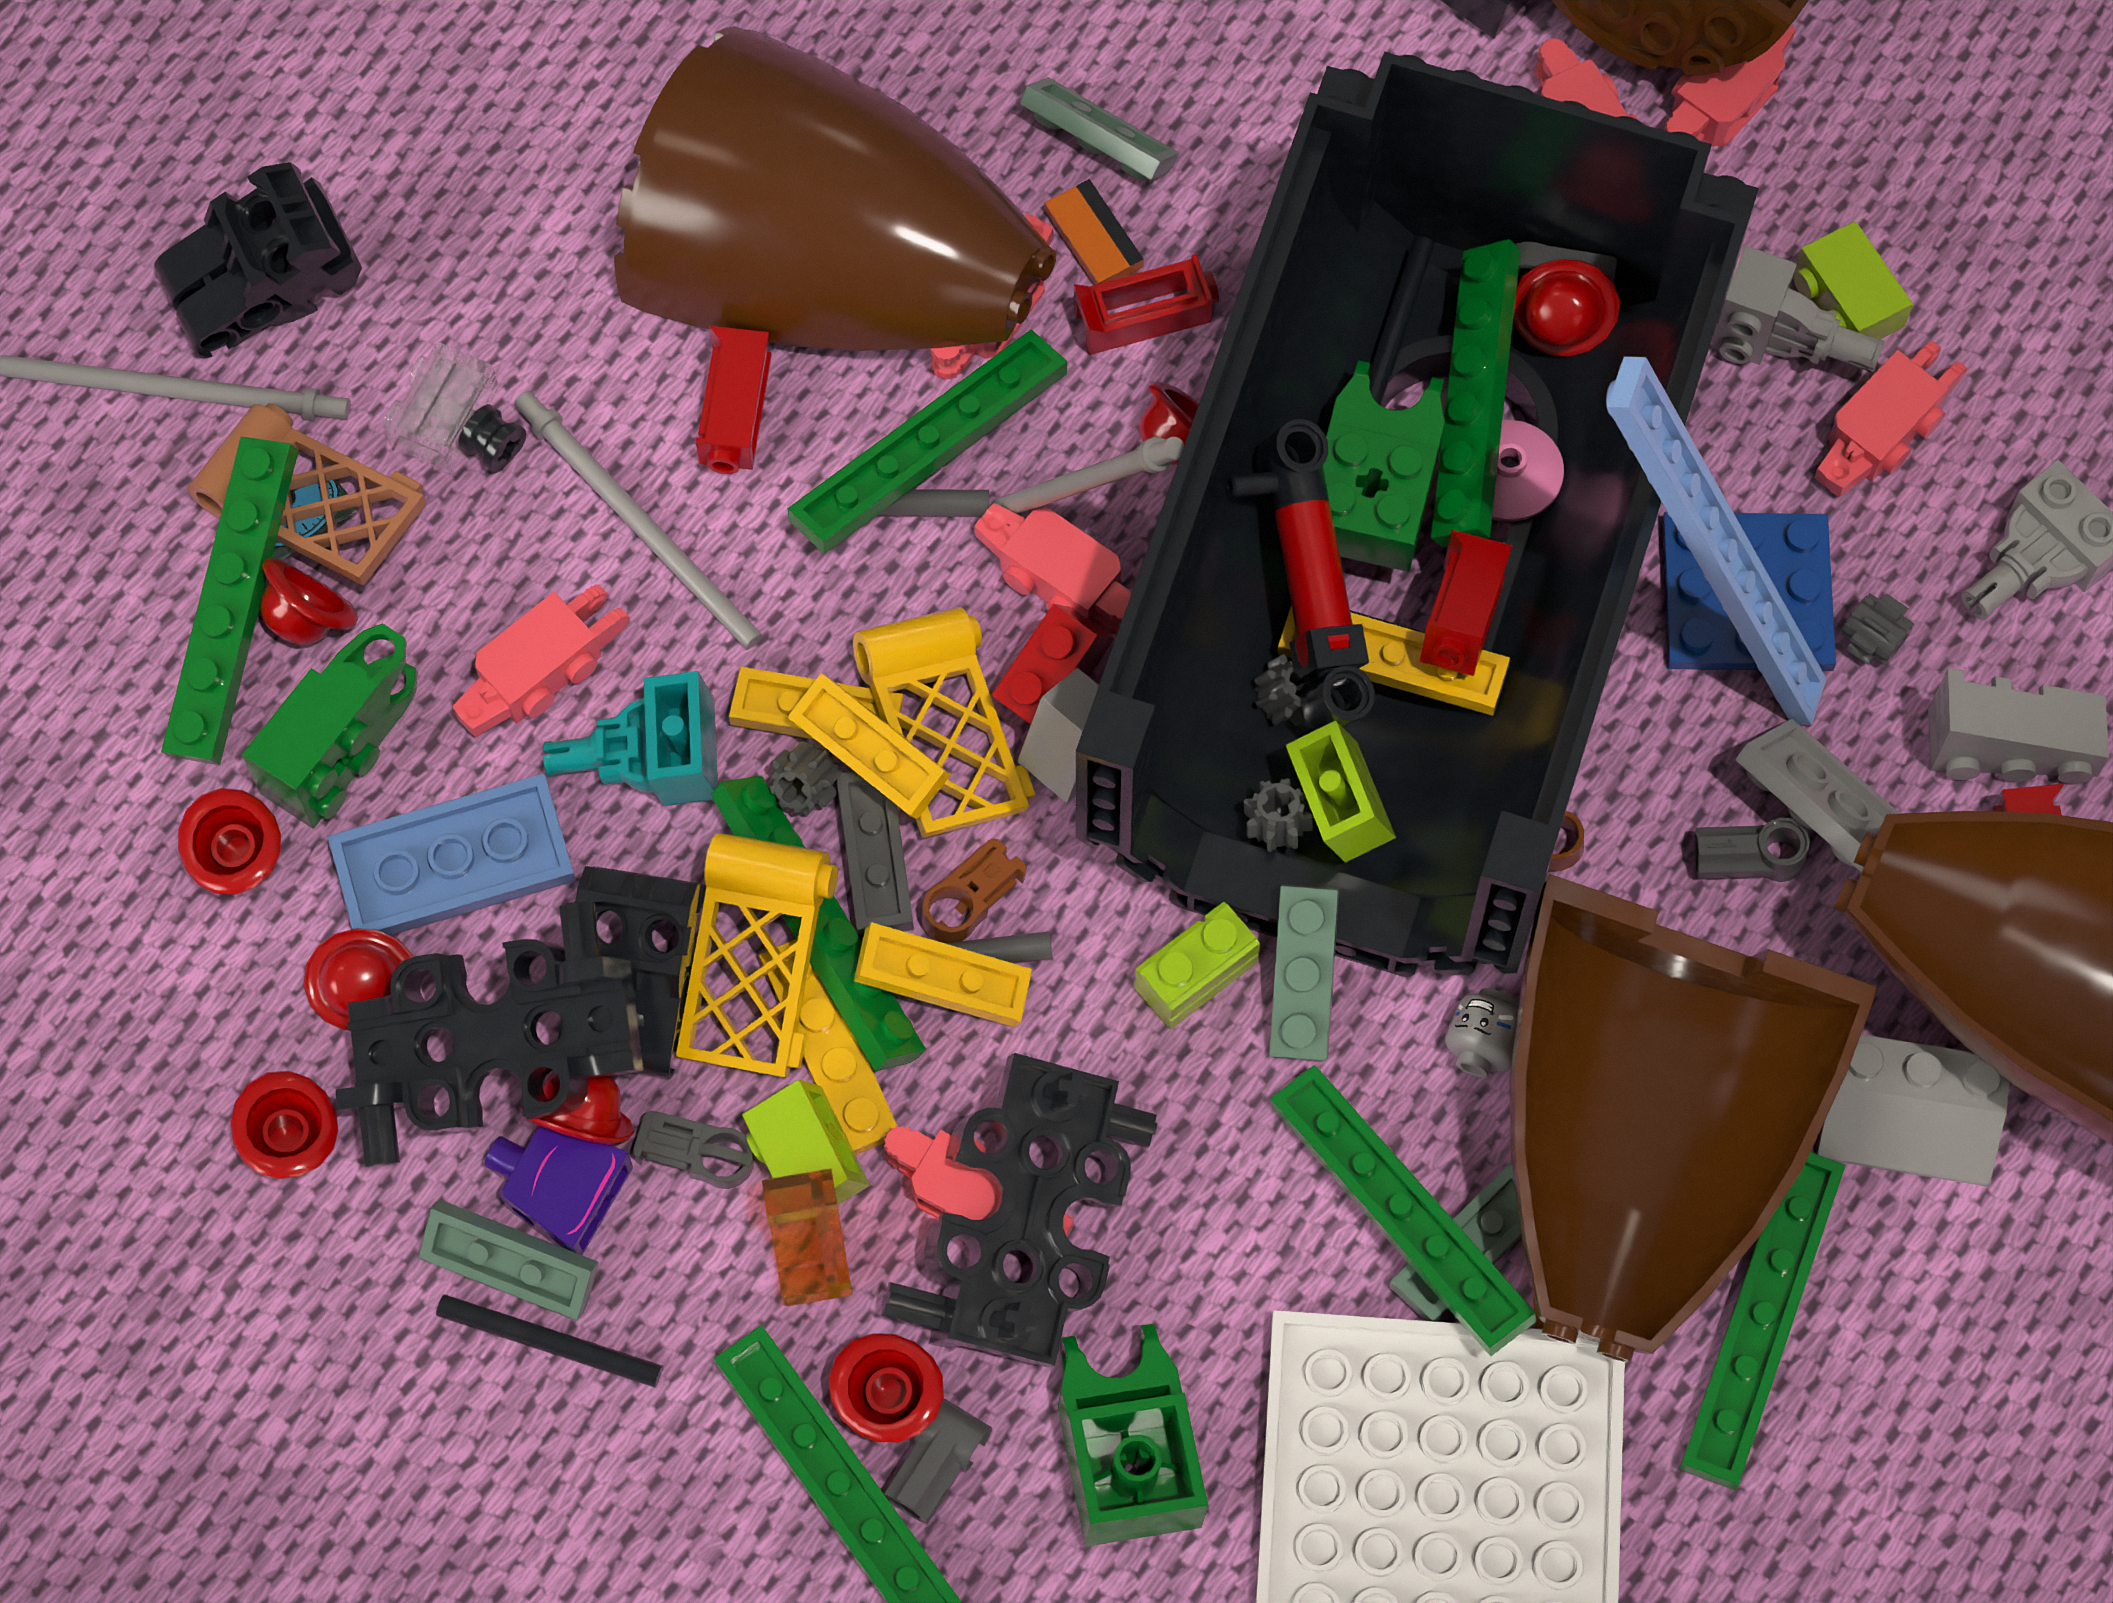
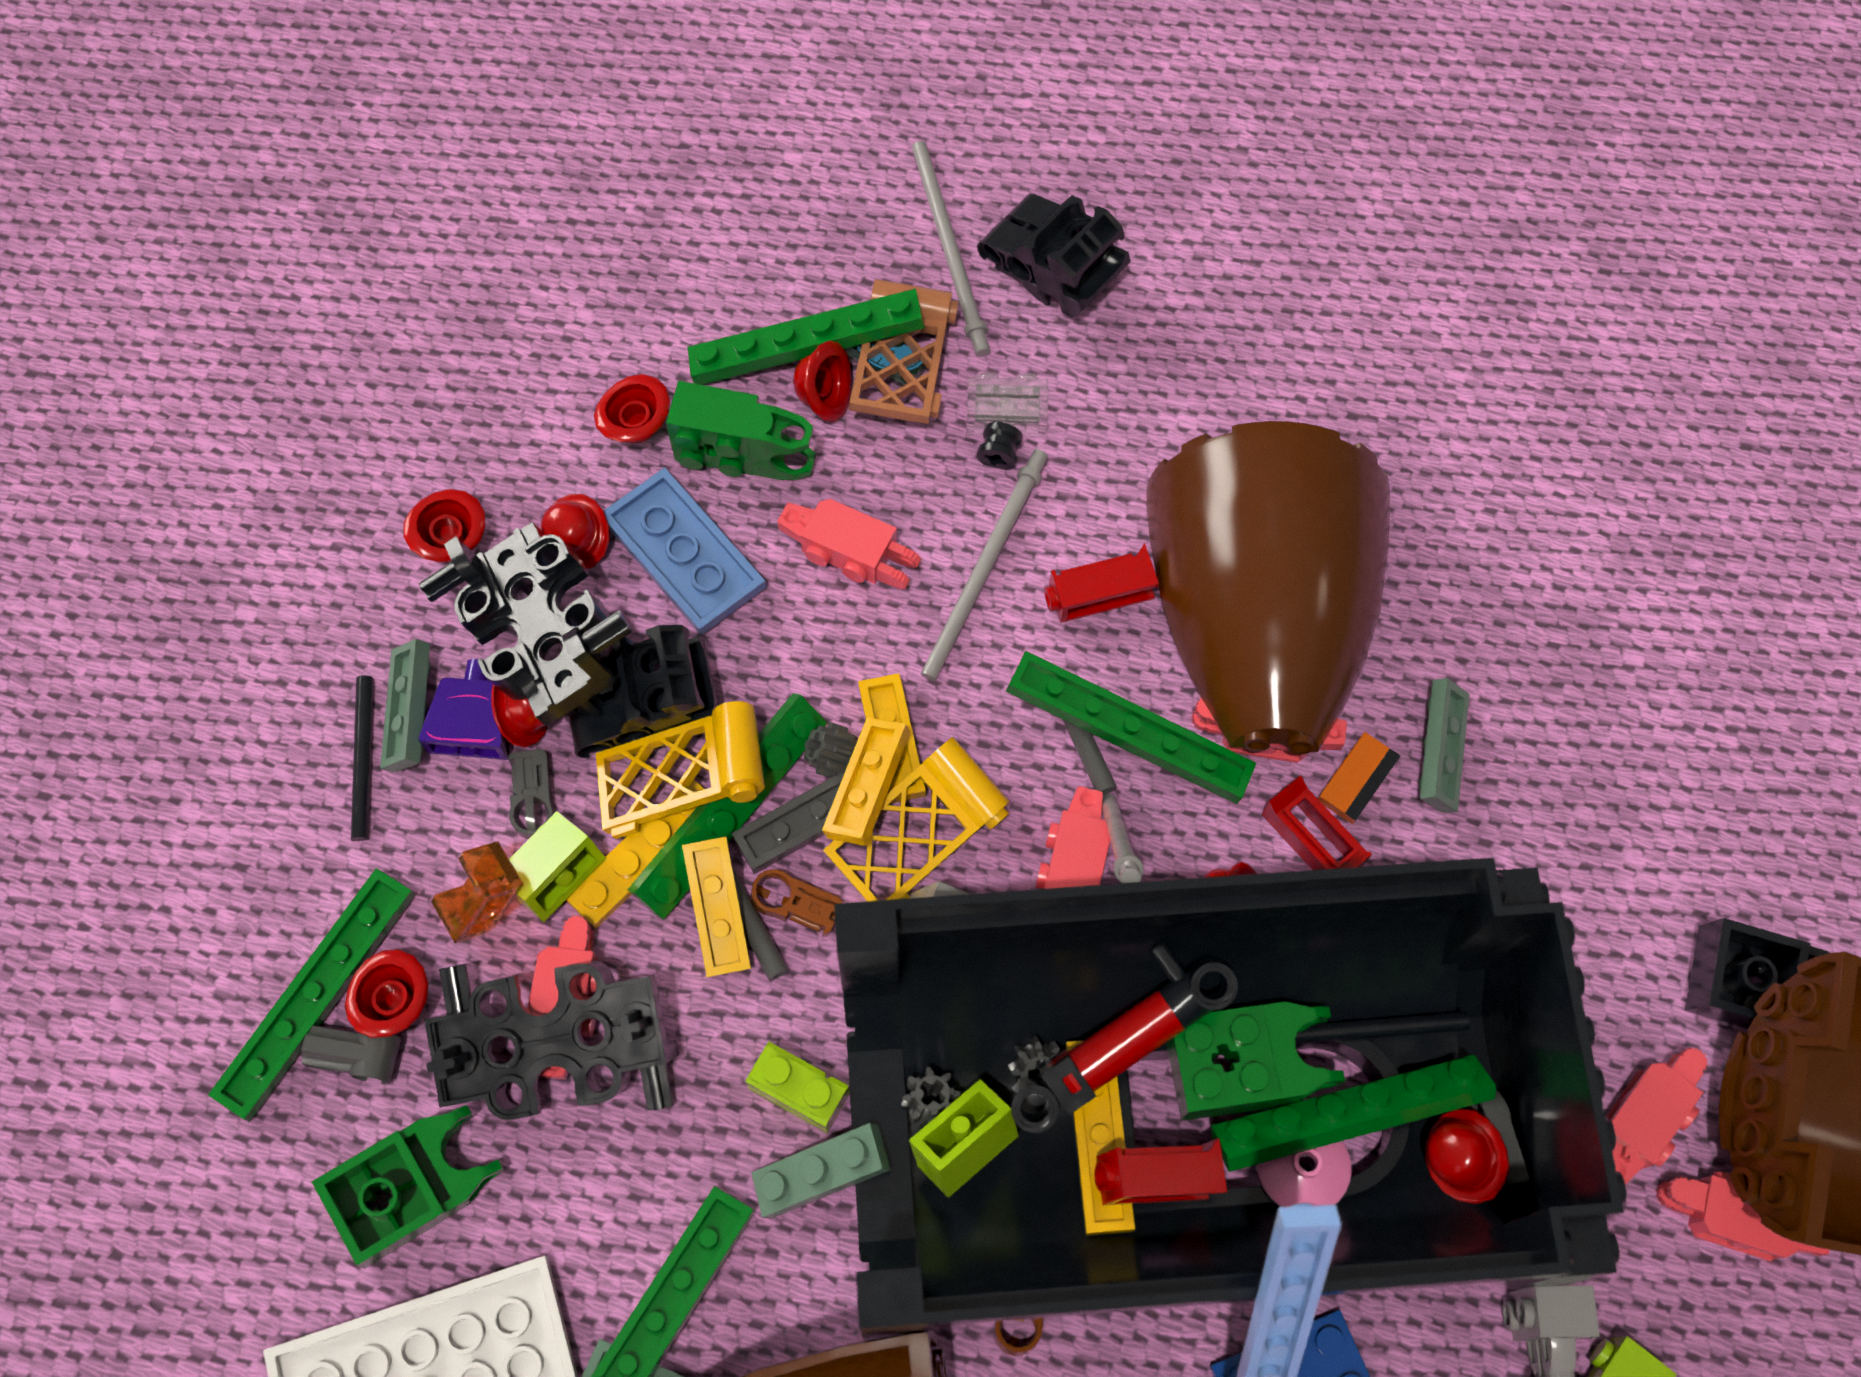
camera: 65 degrees right, 0 degrees up
teal brick [543,671,718,806] -> none
red brick [991,604,1115,724] -> none
light grey head [1445,988,1519,1078] -> none

